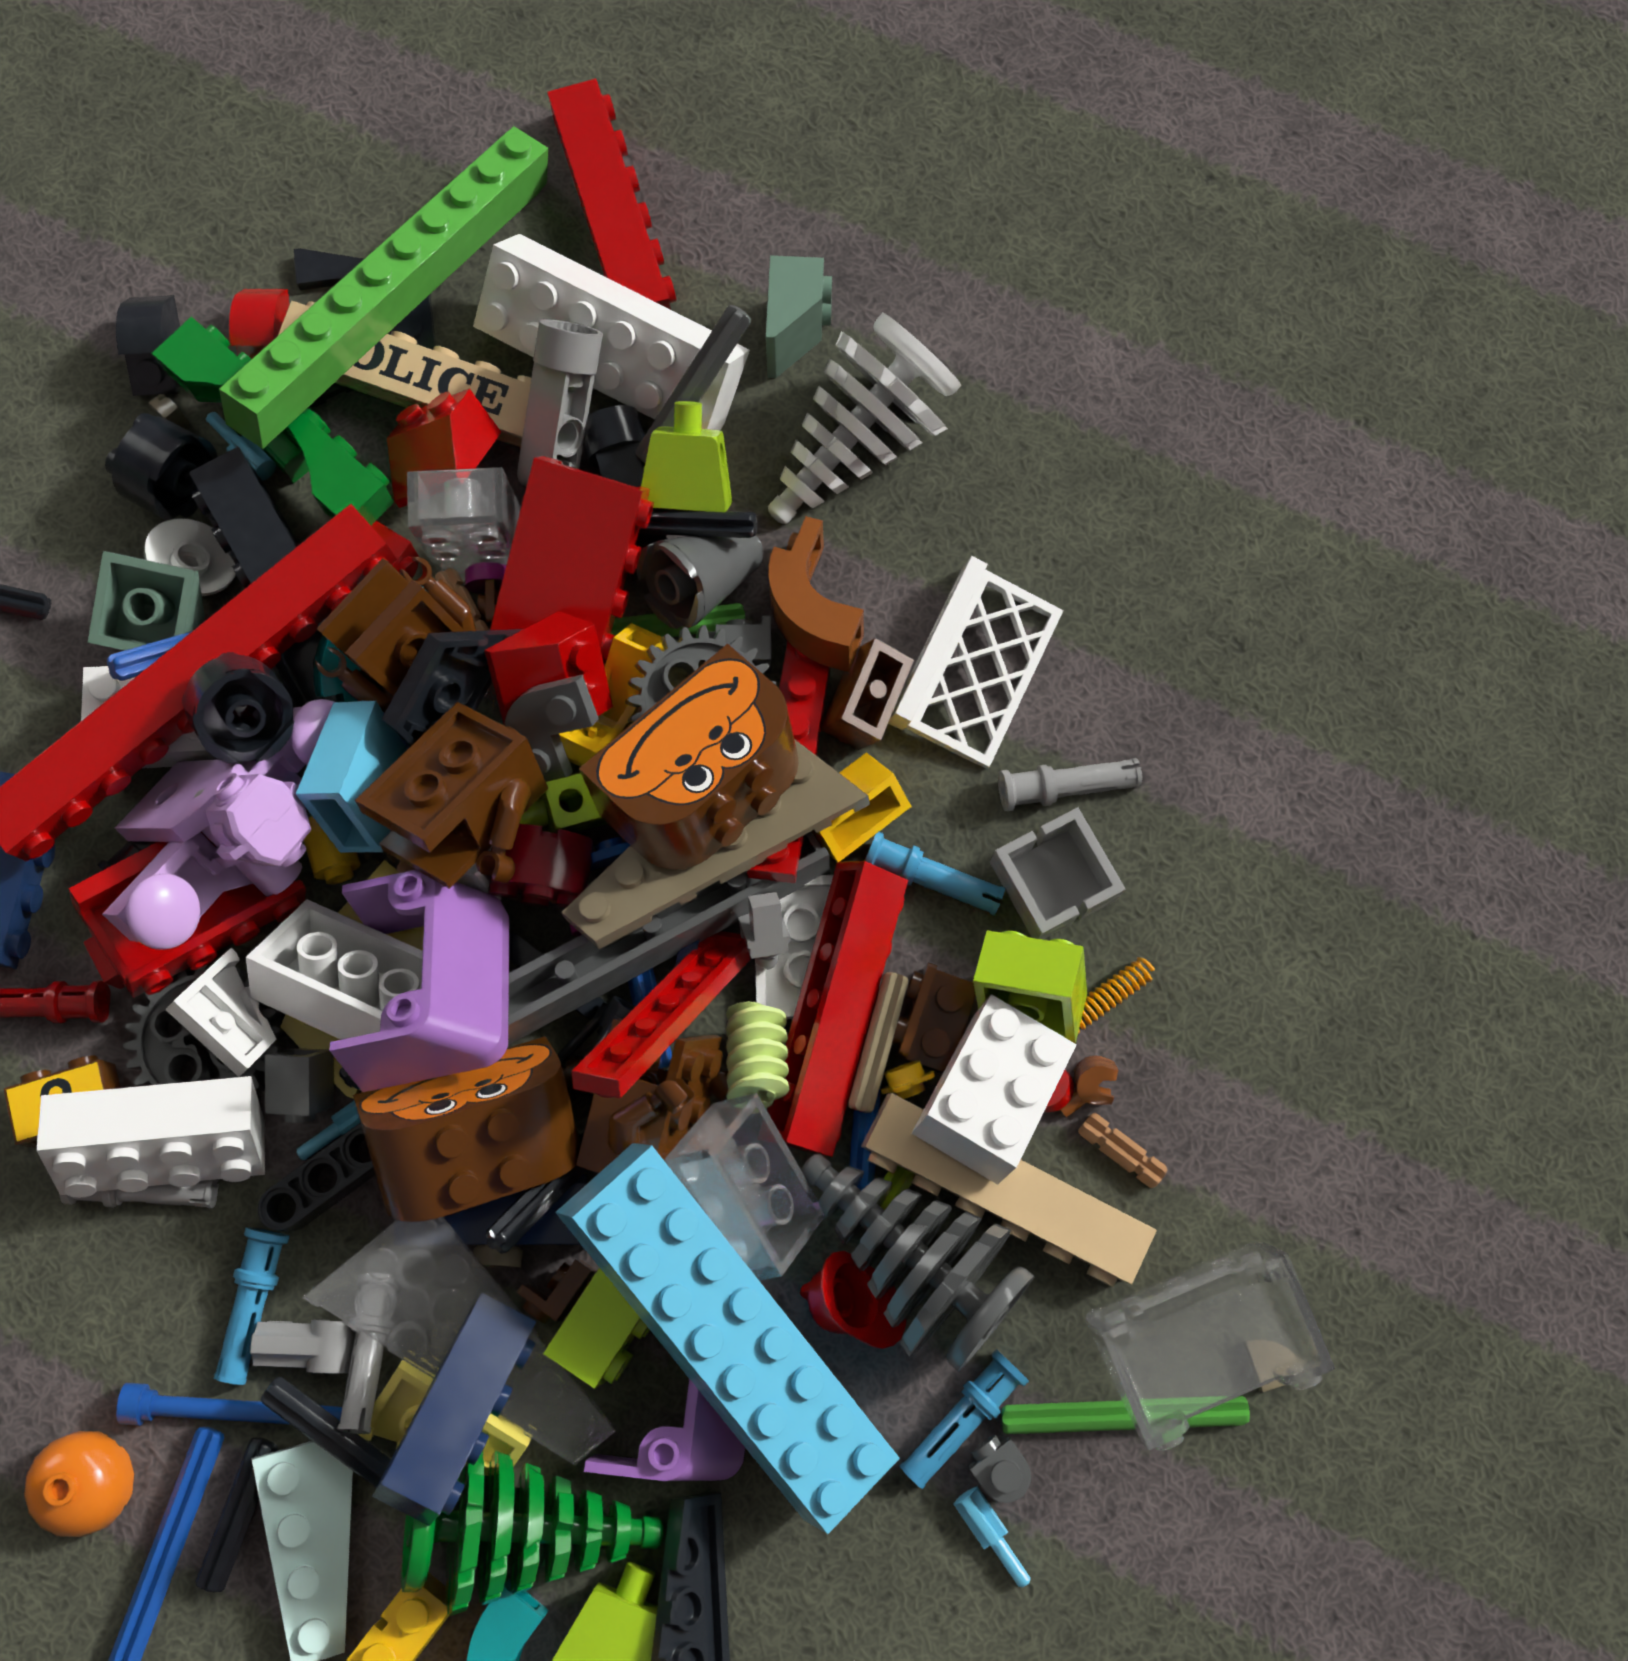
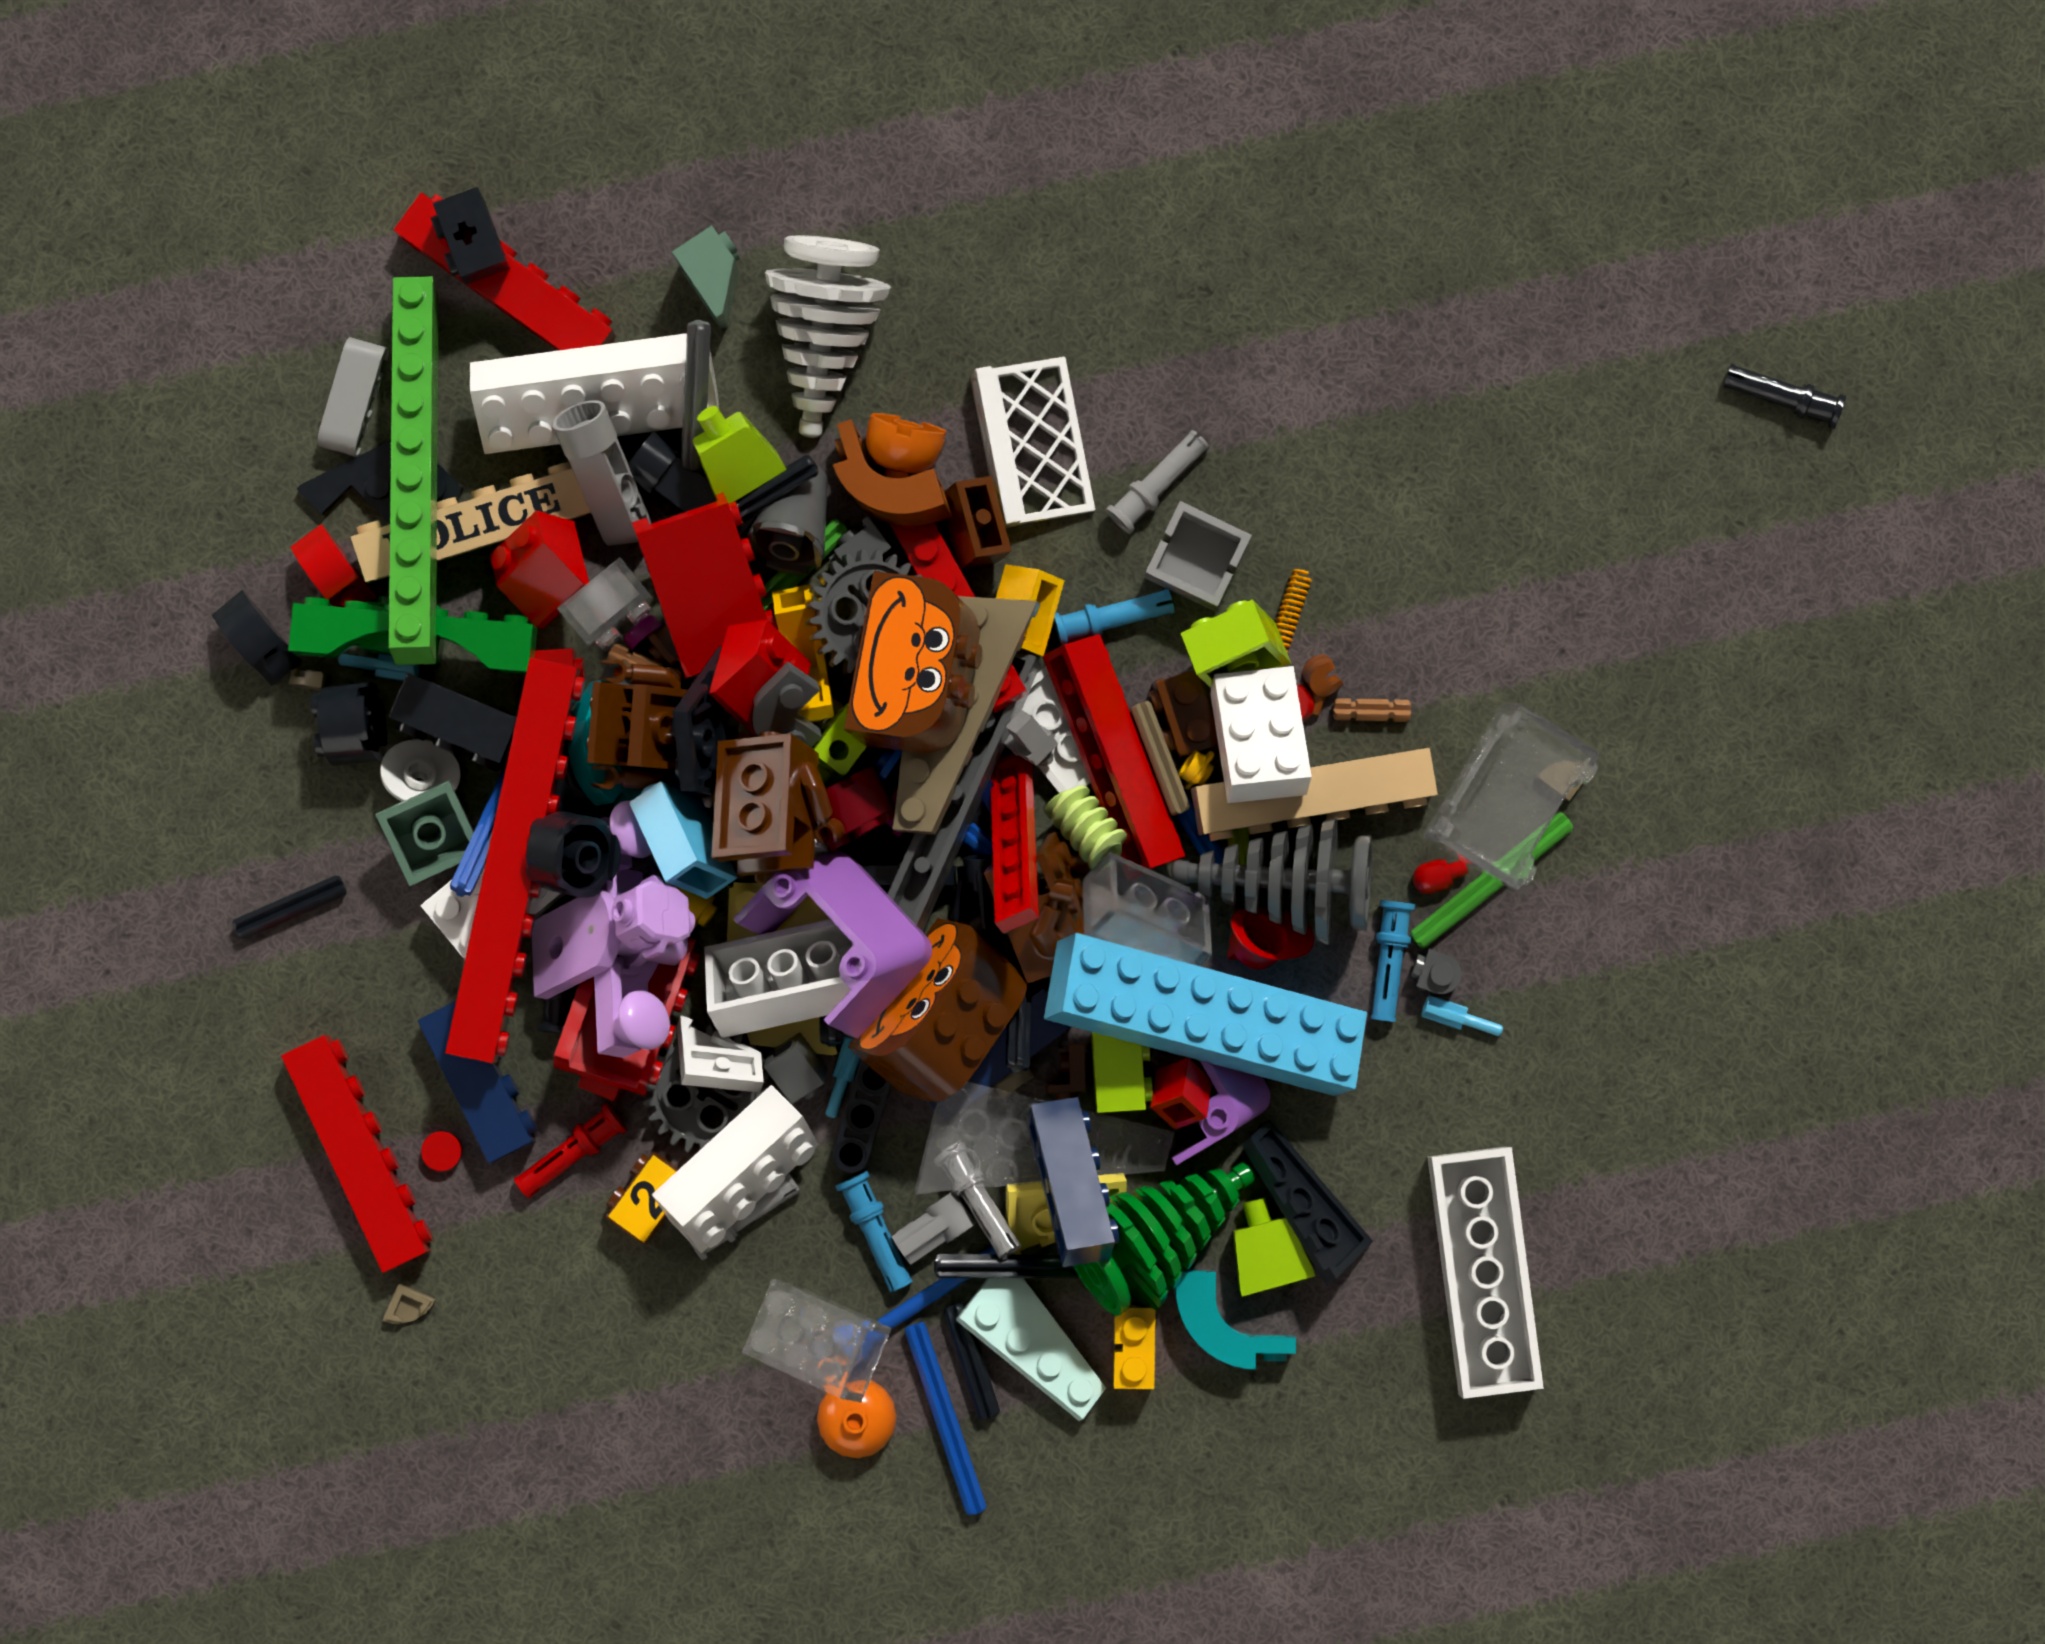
camera: 35 degrees left, 10 degrees up
none -> light grey beam [317,337,389,457]
none -> black brick [430,187,510,285]
none -> clear brick [742,1278,892,1403]
none -> orange cylinder [865,413,946,478]
none -> red brick [1151,1058,1212,1129]
none -> red cylinder [1412,858,1469,894]

